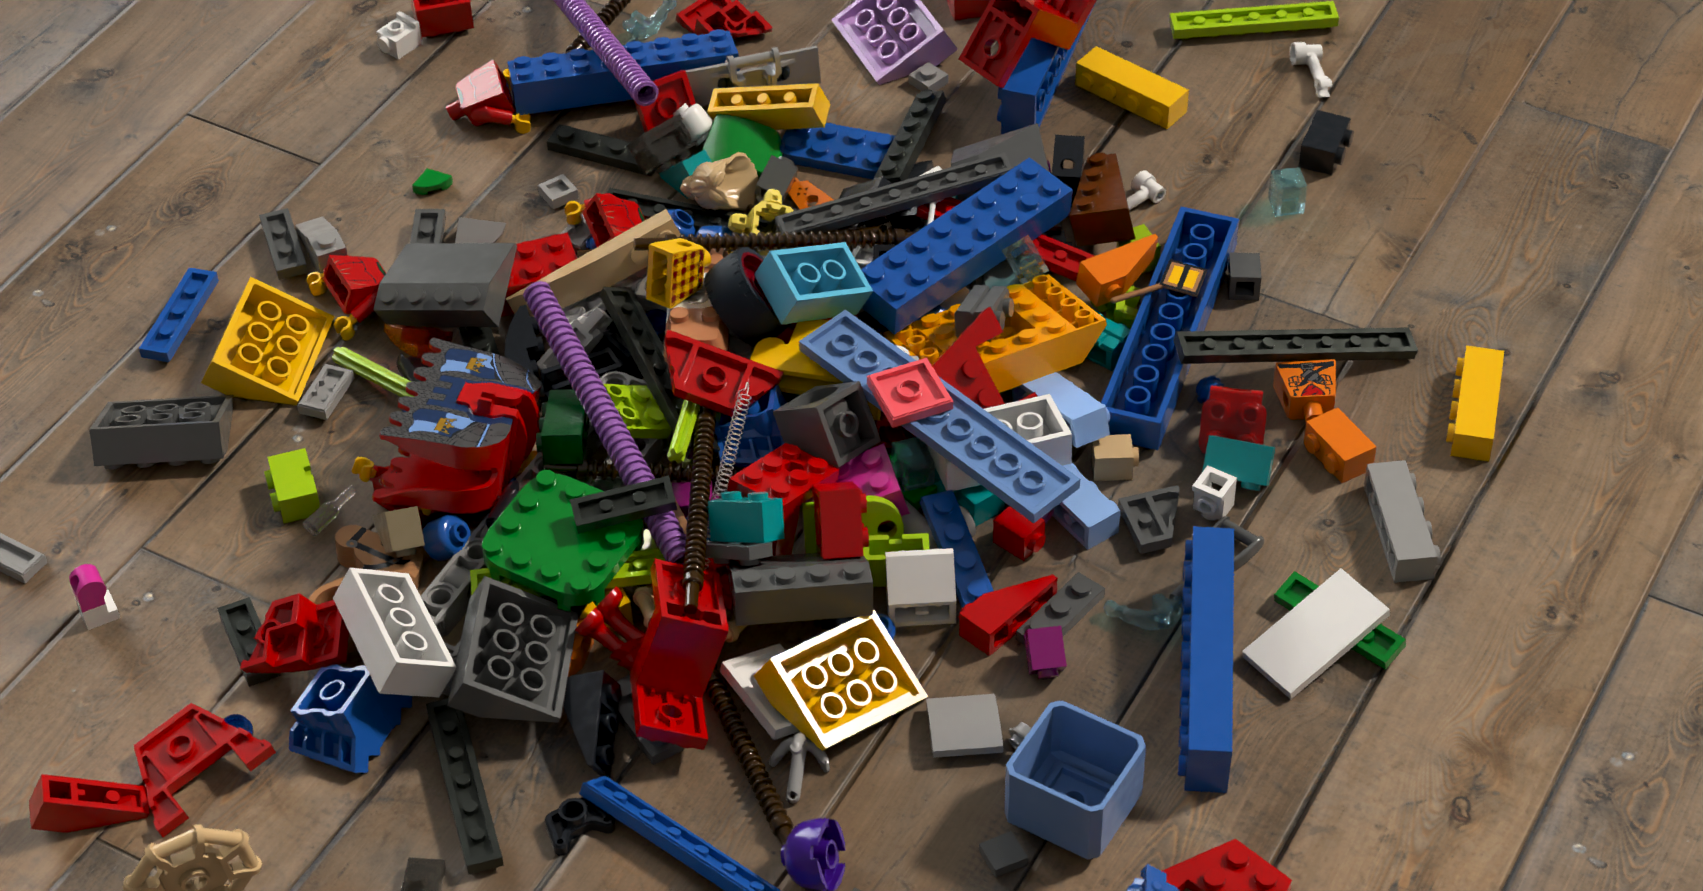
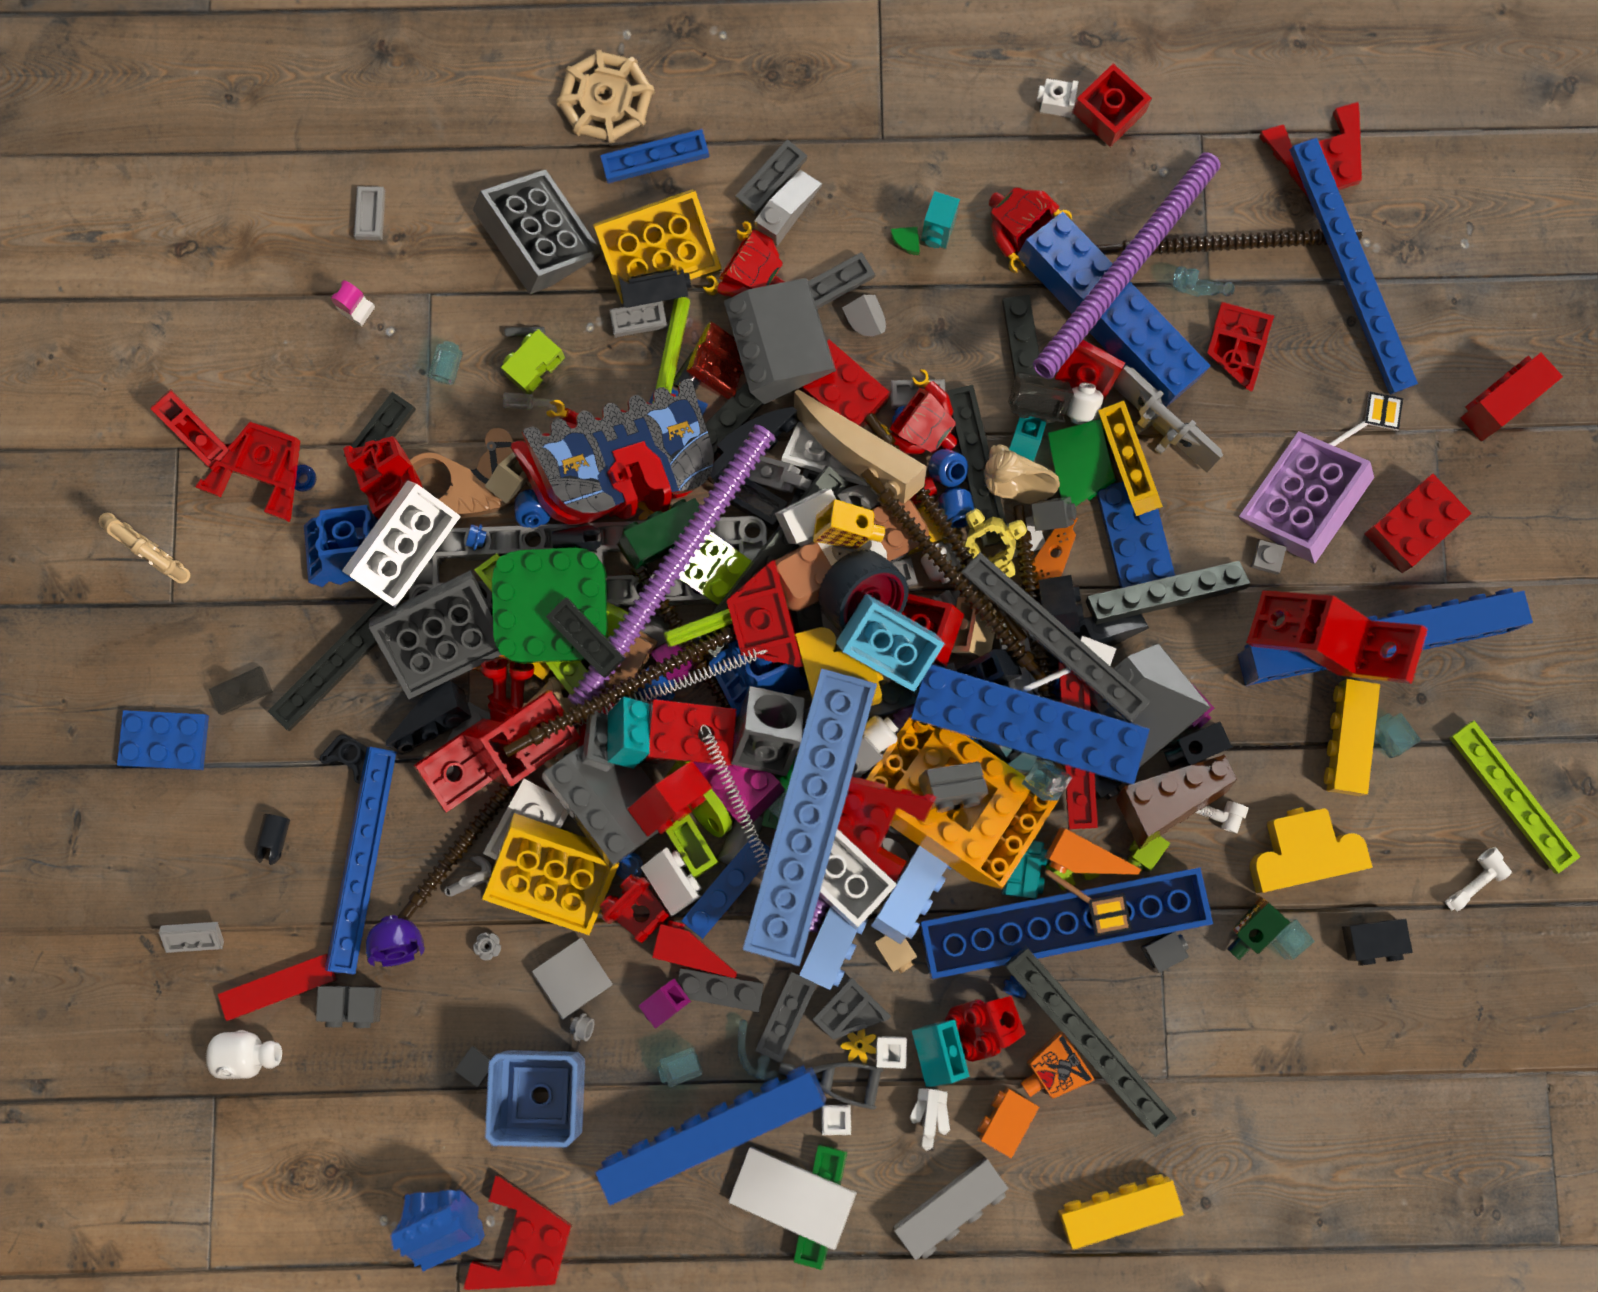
camera: 60 degrees right, 35 degrees up
light grey plate [538,174,579,209] -> none
coral tile [867,358,953,428] -> none
none -> clear light blue brick [428,341,463,385]
none -> blue plate [465,524,487,551]
none -> light grey plate [473,932,501,961]
none -> dark grey piece [504,327,545,337]
none -> tan plate [556,50,655,143]
none -> red piece [599,874,669,943]
none -> black window [617,267,692,308]
none -> clear light blue brick [657,1046,703,1088]
none -> white piece [701,725,768,872]
none -> dark grey plate [755,971,817,1063]
none -> white brick [775,489,836,546]
none -> white tile [822,1104,851,1135]
none -> yellow plant [841,1028,876,1064]
none -> white rock [909,1089,950,1151]
none -> teal brick [921,191,960,249]
none -> dark green torso [1227,897,1290,961]
none -> yellow brick [1250,807,1373,893]
none -> clear light blue brick [1374,713,1421,758]

